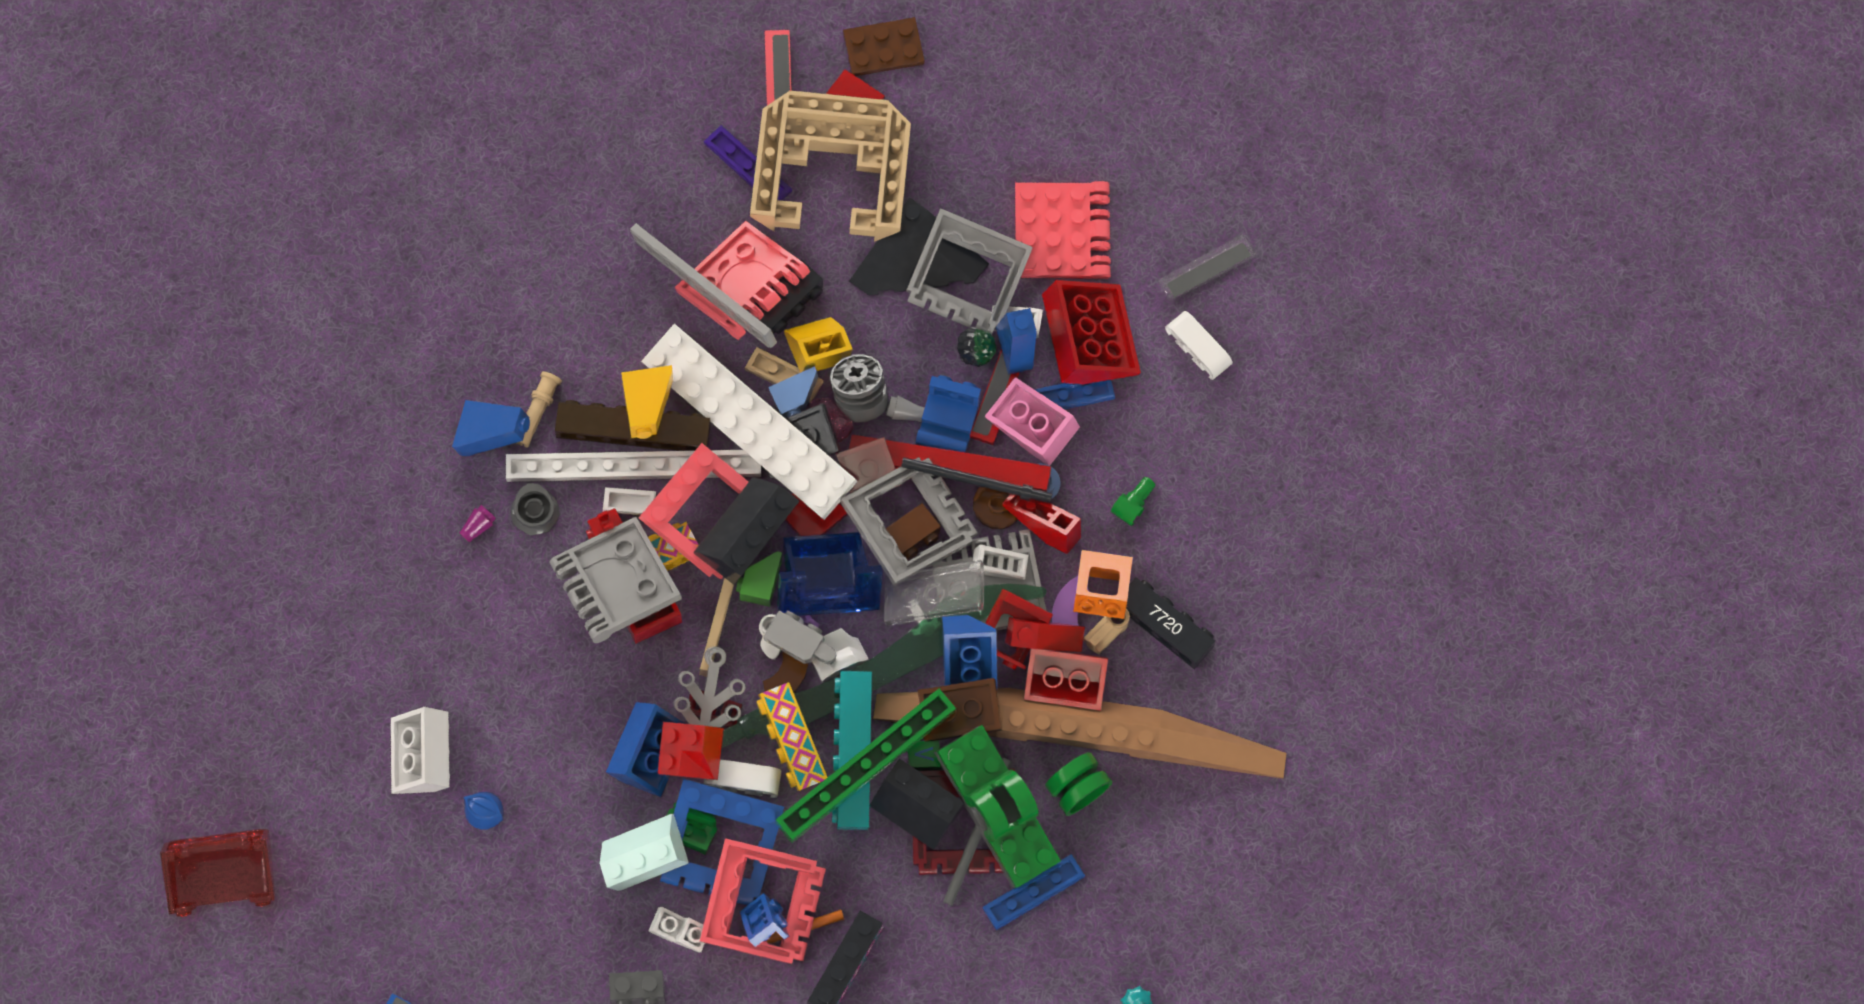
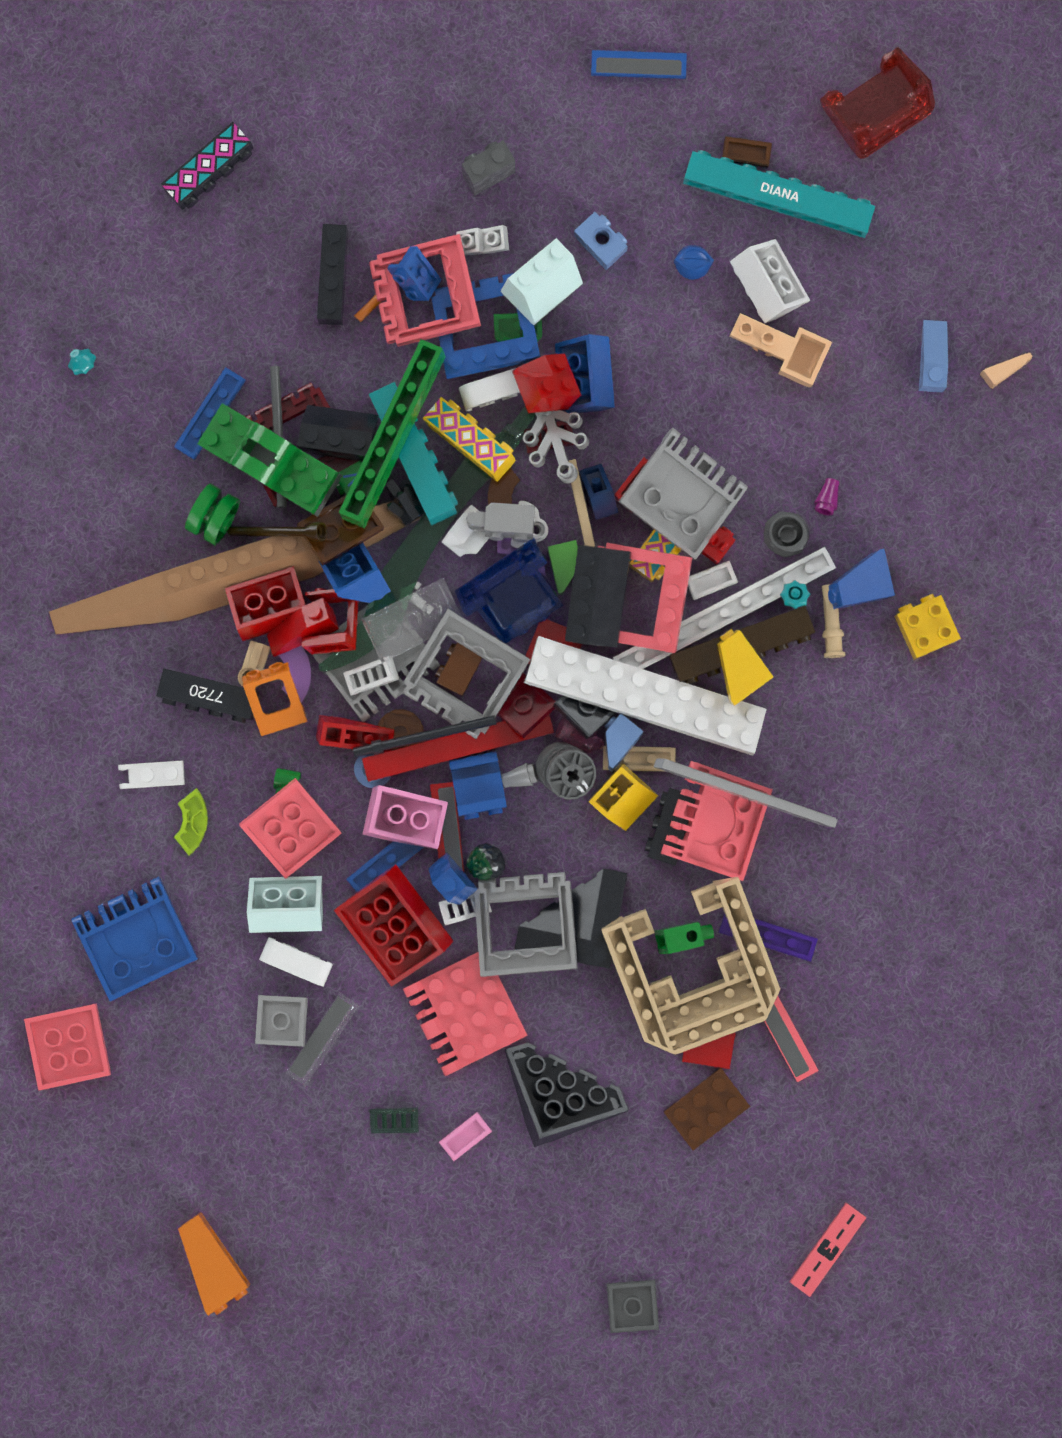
camera: 155 degrees right, 15 degrees up
none -> coral plate [24,1003,111,1091]
none -> blue hinge [71,876,198,1001]
none -> white hinge [118,761,185,789]
none -> lime tile [174,788,208,856]
none -> orange slope [178,1212,250,1316]
none -> dark brown piece [227,522,327,542]
none -> coral plate [239,778,342,879]
none -> light aqua slope [247,876,323,933]
none -> light grey plate [255,995,308,1047]
none -> slope [370,1107,419,1134]
none -> black rock [385,479,425,527]
none -> bright pink tile [439,1112,492,1161]
none -> black slope [505,1042,628,1147]
none -> medium blue brick [574,212,628,270]
none -> dark blue slope [579,464,619,520]
none -> green torso [654,922,714,954]
none -> teal brick [683,150,875,238]
none -> reddish brown tile [722,136,772,168]
none -> light nougat plate [730,313,832,387]
none -> teal piece [780,580,811,609]
none -> yellow brick [894,594,961,660]
none -> medium blue slope [919,320,948,392]
none -> light nougat slope [980,353,1032,389]

